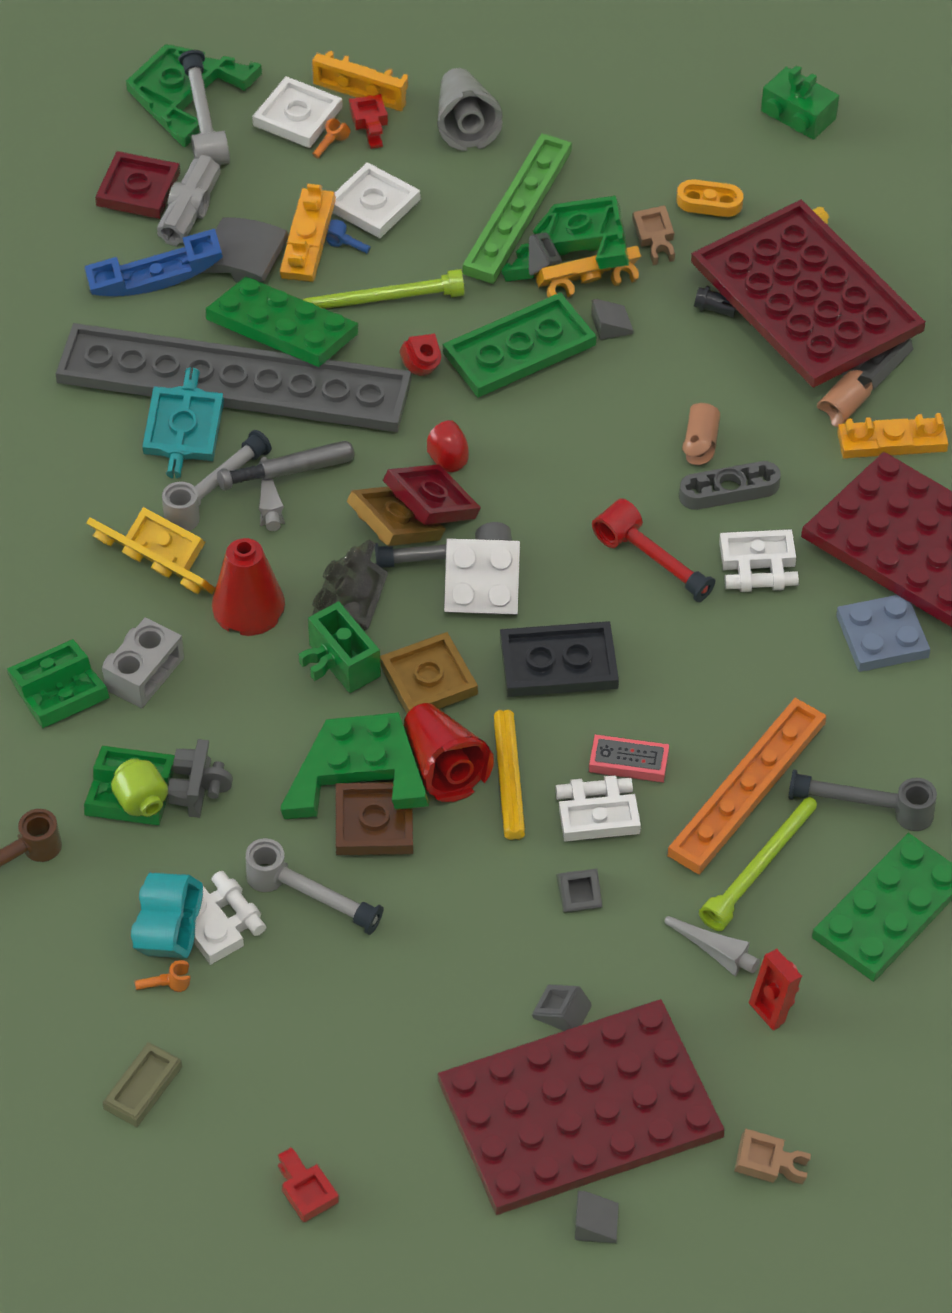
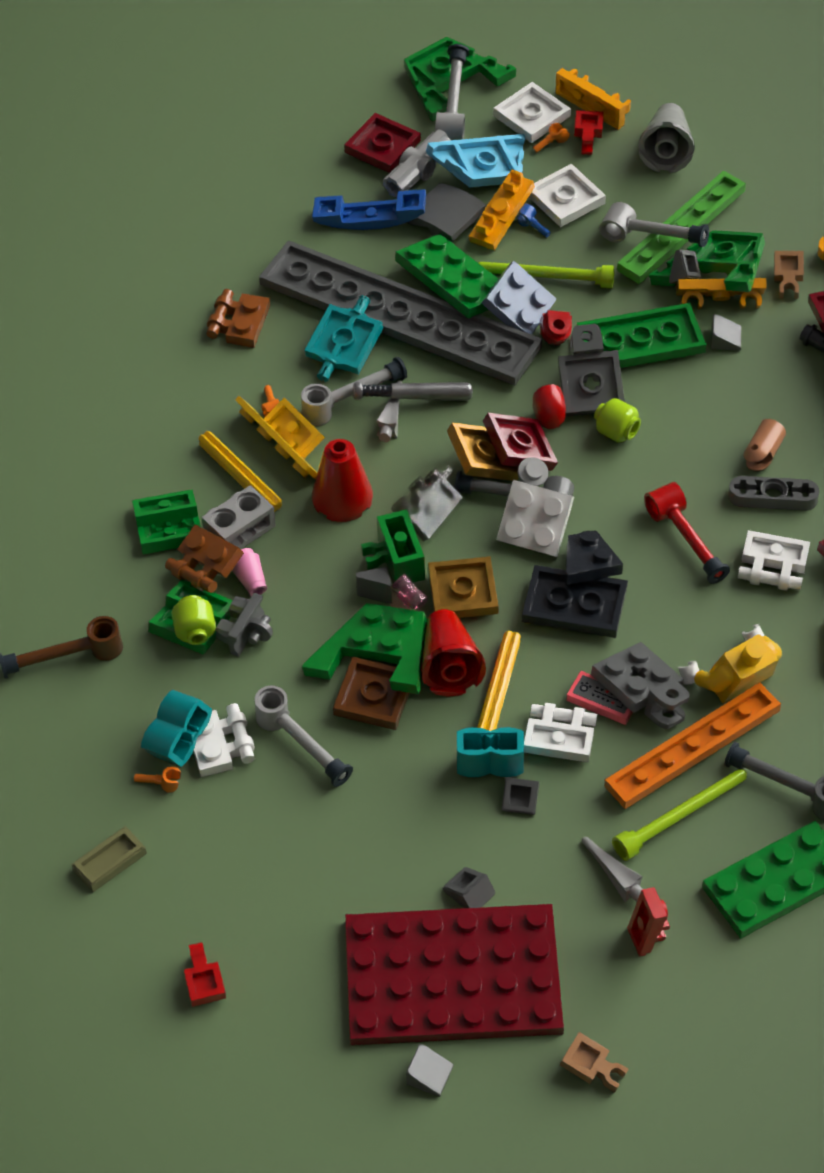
camera: 20 degrees right, 0 degrees up
none -> dark orange plate [165,524,244,593]
none -> yellow axle [198,431,282,513]
none -> dark orange plate [206,289,270,348]
none -> bright pink cone [232,548,267,596]
none -> orange hand [261,385,279,417]
none -> dark grey slope [356,567,392,603]
none -> clear pink plate [391,574,428,610]
none -> medium azure wing [426,134,525,188]
none -> teal brick [457,727,524,777]
none -> plate [481,261,556,335]
none -> light grey plate [517,457,548,487]
none -> dark grey plate [558,324,625,417]
none -> black wing [565,530,623,585]
none -> dark grey plate [591,642,690,729]
none -> lime head [594,398,641,443]
none -> light grey piece [599,202,709,247]
none -> yellow torso [678,624,782,704]

